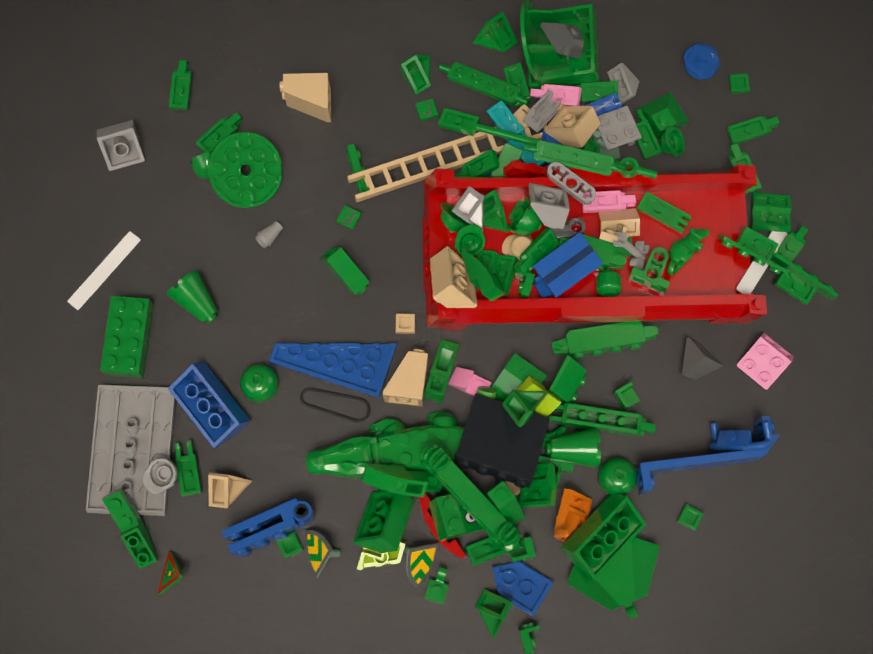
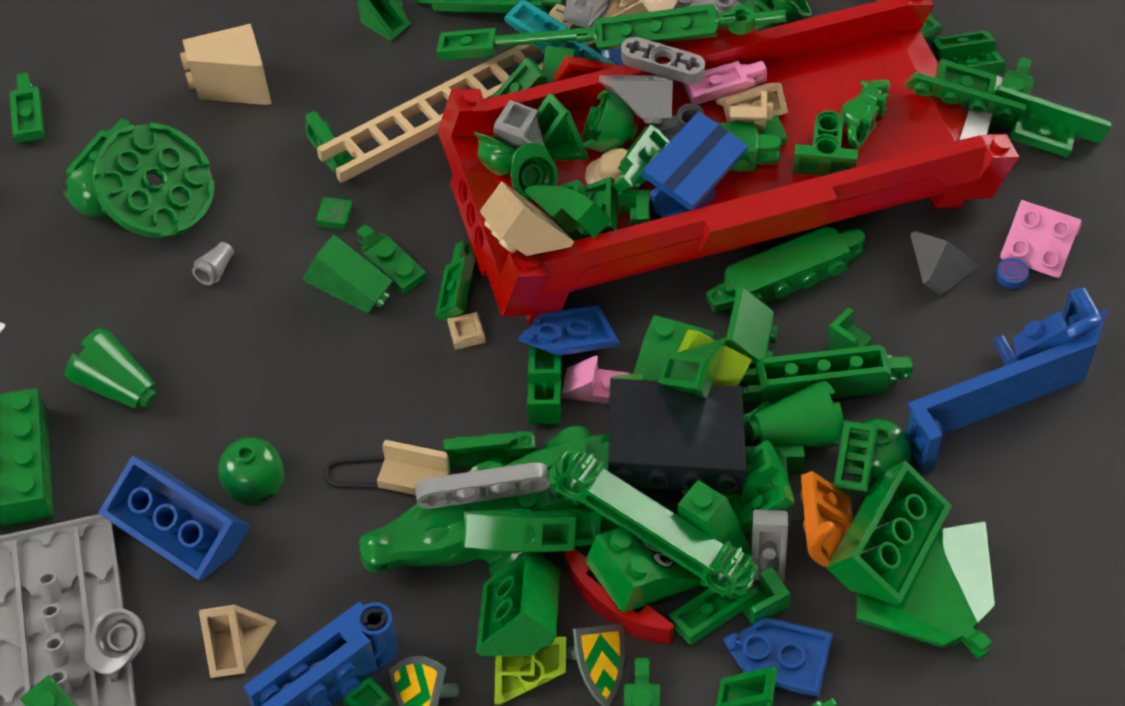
camera: 15 degrees left, 20 degrees down
green hinge [175,440,202,497] -> none
blue wing [269,343,397,398] -> none
tan slope [383,349,429,407] -> none
green tile [415,99,438,122] -> none
green head [596,269,622,297] -> none
light grey bar [613,232,650,270] -> none
green hinge [637,192,692,234] -> none
green tile [677,504,704,531] -> none
none -> green hinge [356,224,427,295]
none -> tan panel [377,440,451,495]
none -> light grey beam [415,462,550,509]
none -> green hinge [435,240,476,322]
none -> green hinge [443,431,536,469]
none -> blue tile [518,305,620,356]
none -> light grey slope [751,510,788,581]
none -> green slope [833,420,879,495]
none -> blue tile [996,258,1029,290]

